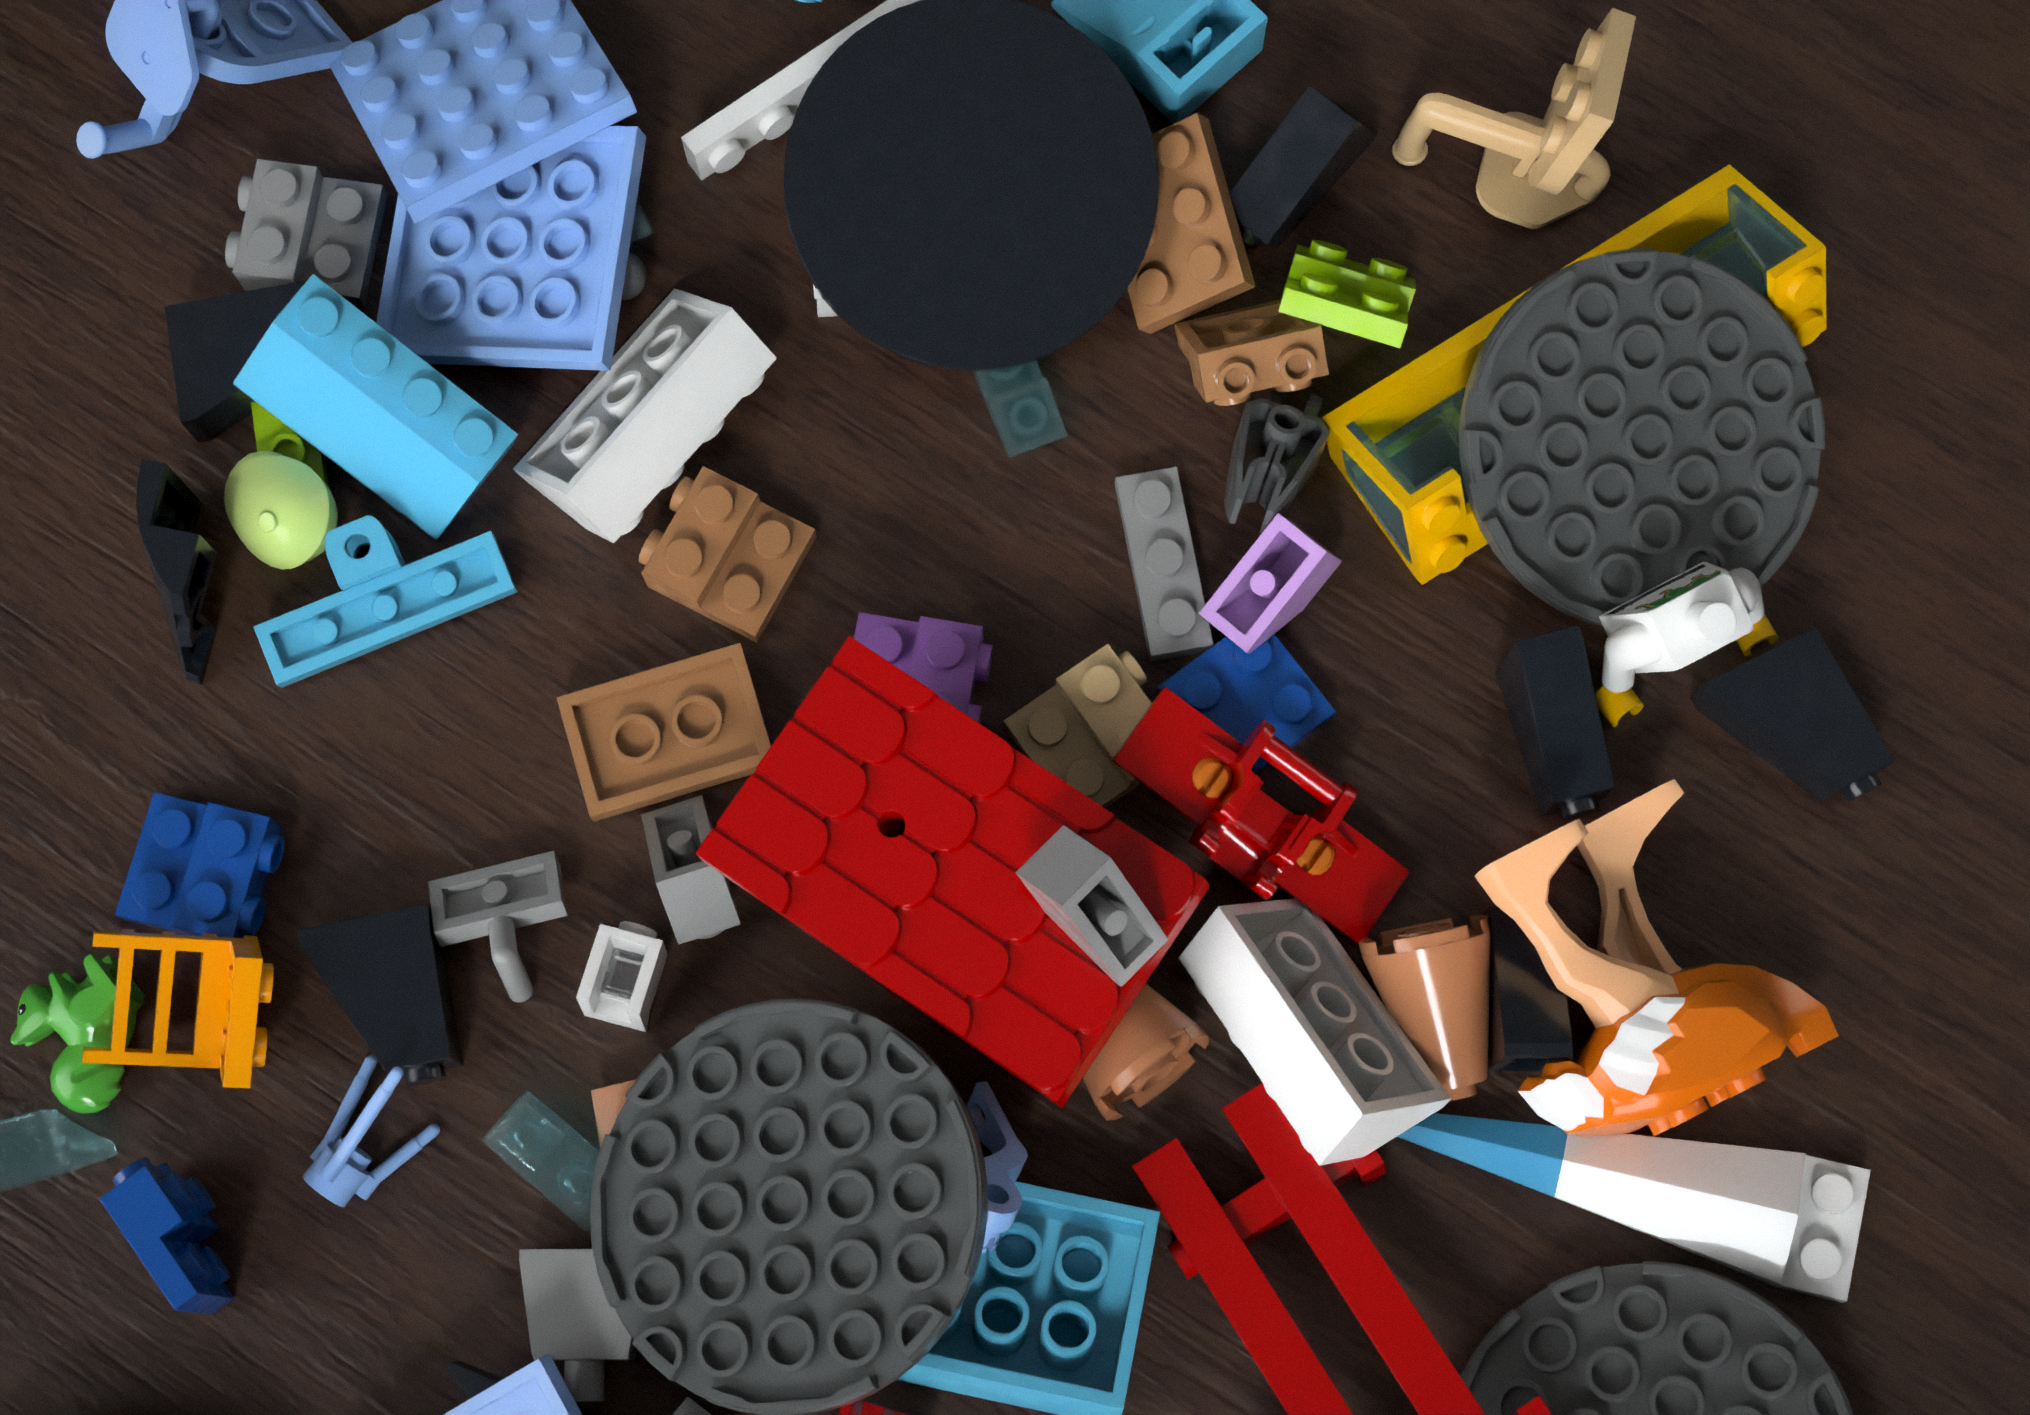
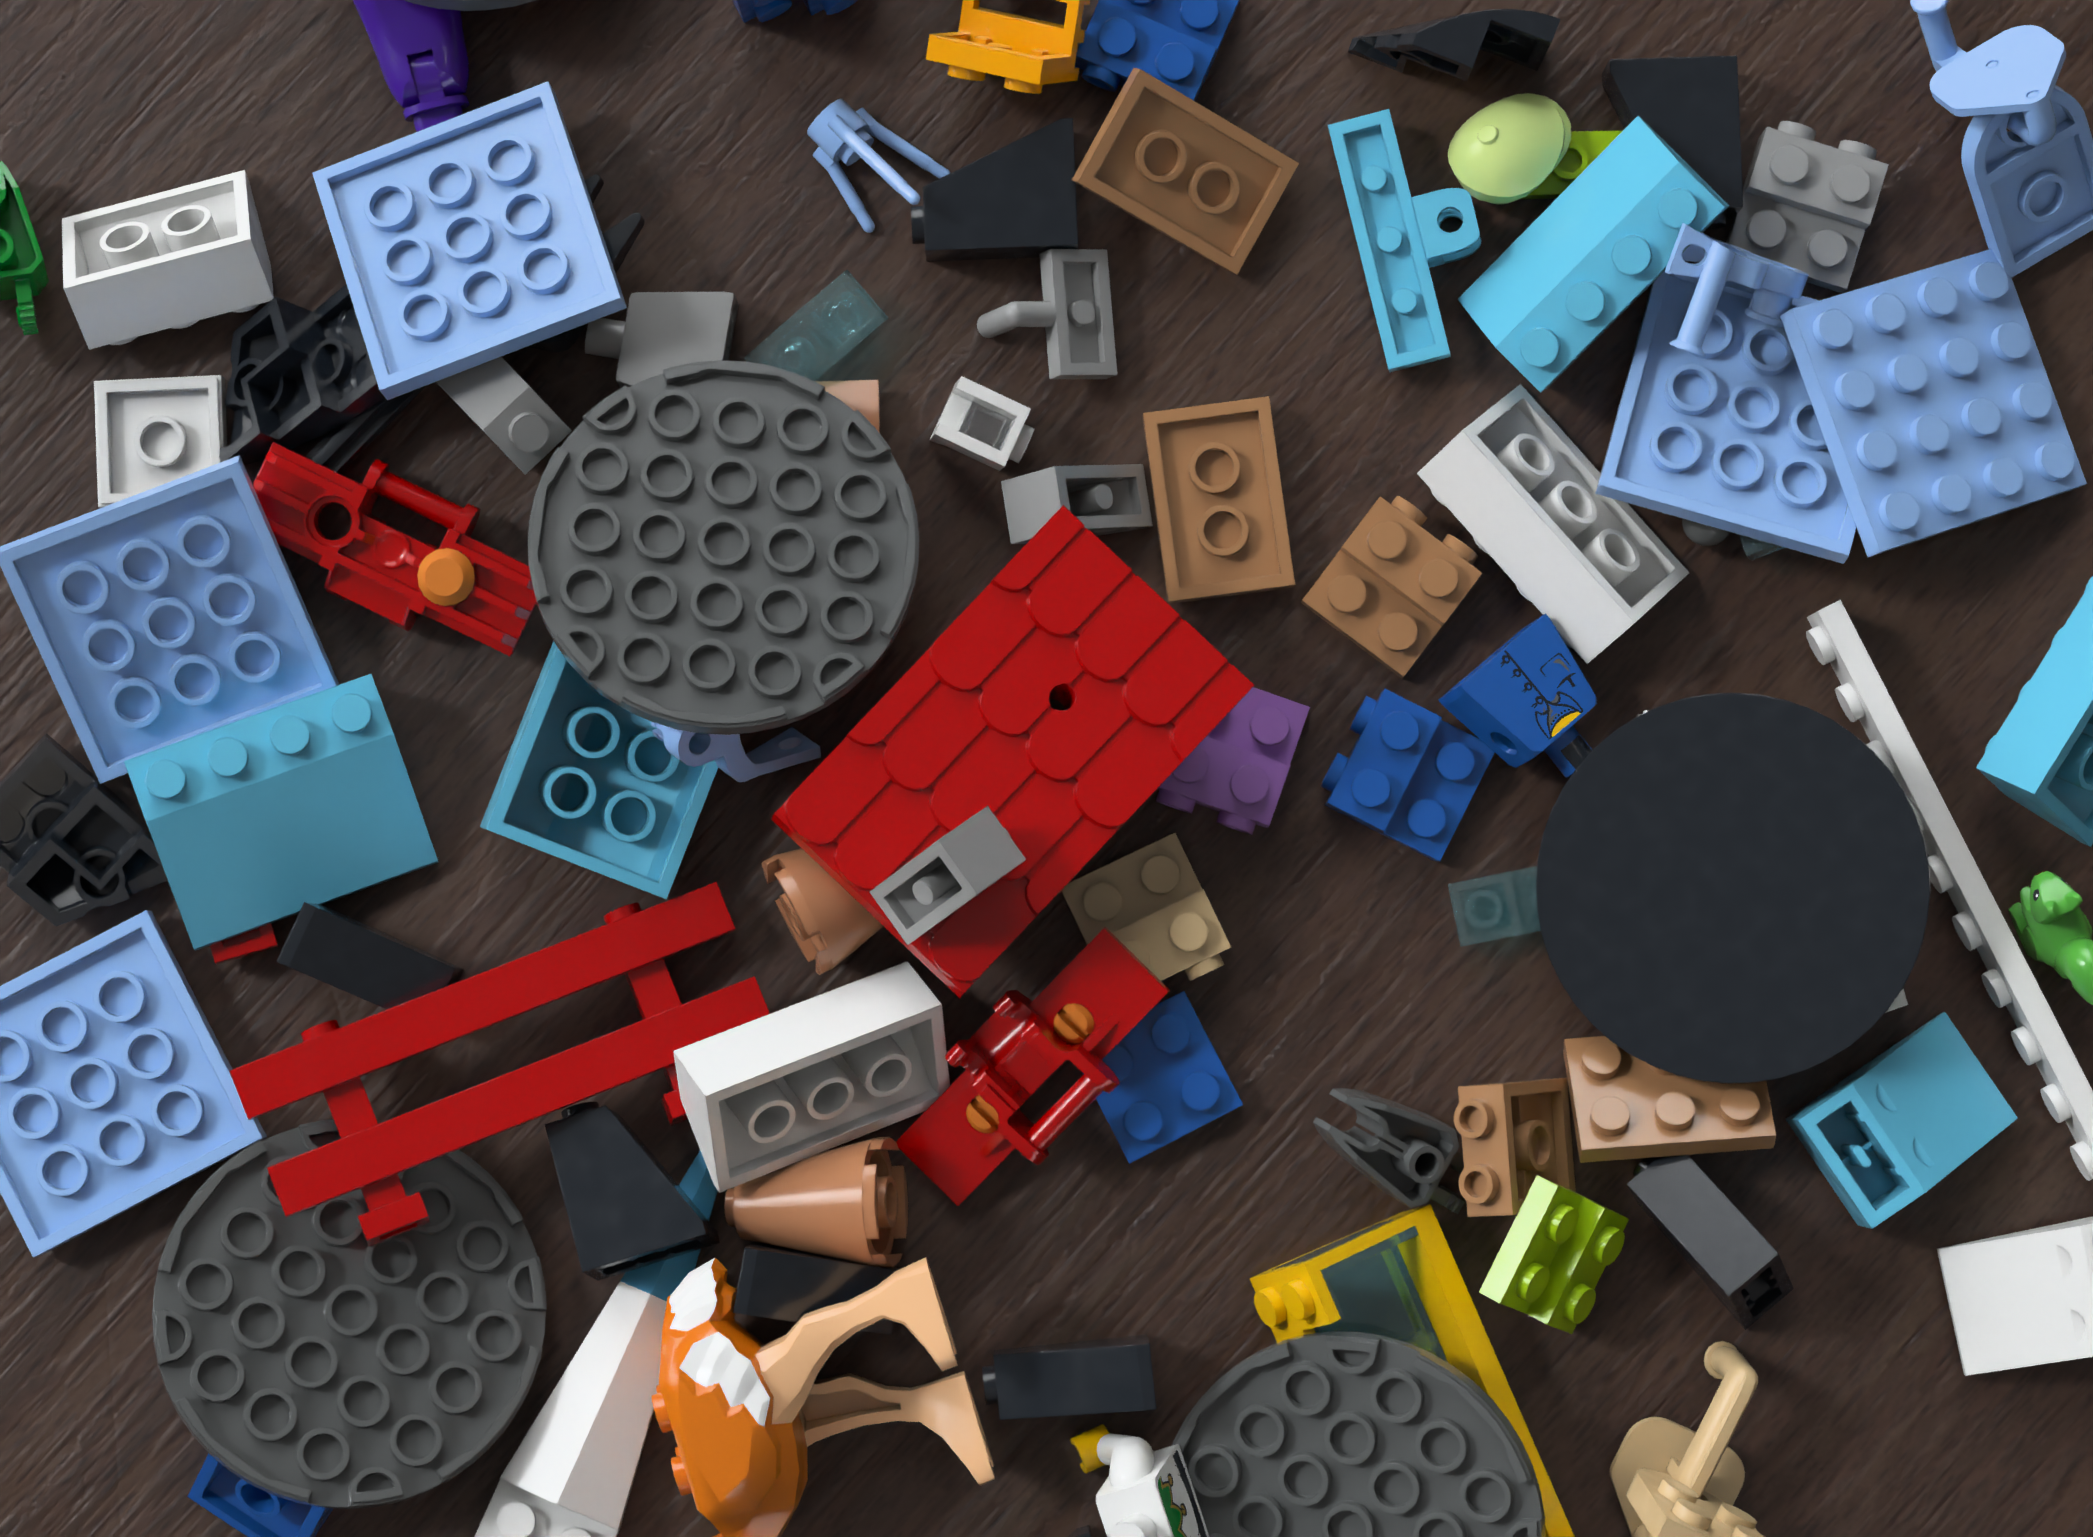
camera: 100 degrees right, 10 degrees up
light grey plate [1115,467,1213,662] -> none
lavender slope [1198,513,1342,654] -> none
none -> black slope [545,1102,720,1281]
none -> medium nougat plate [1072,68,1299,275]
none -> blue plate [1321,689,1495,863]
none -> blue torso [1438,613,1597,778]
none -> light blue piece [1665,223,1809,356]

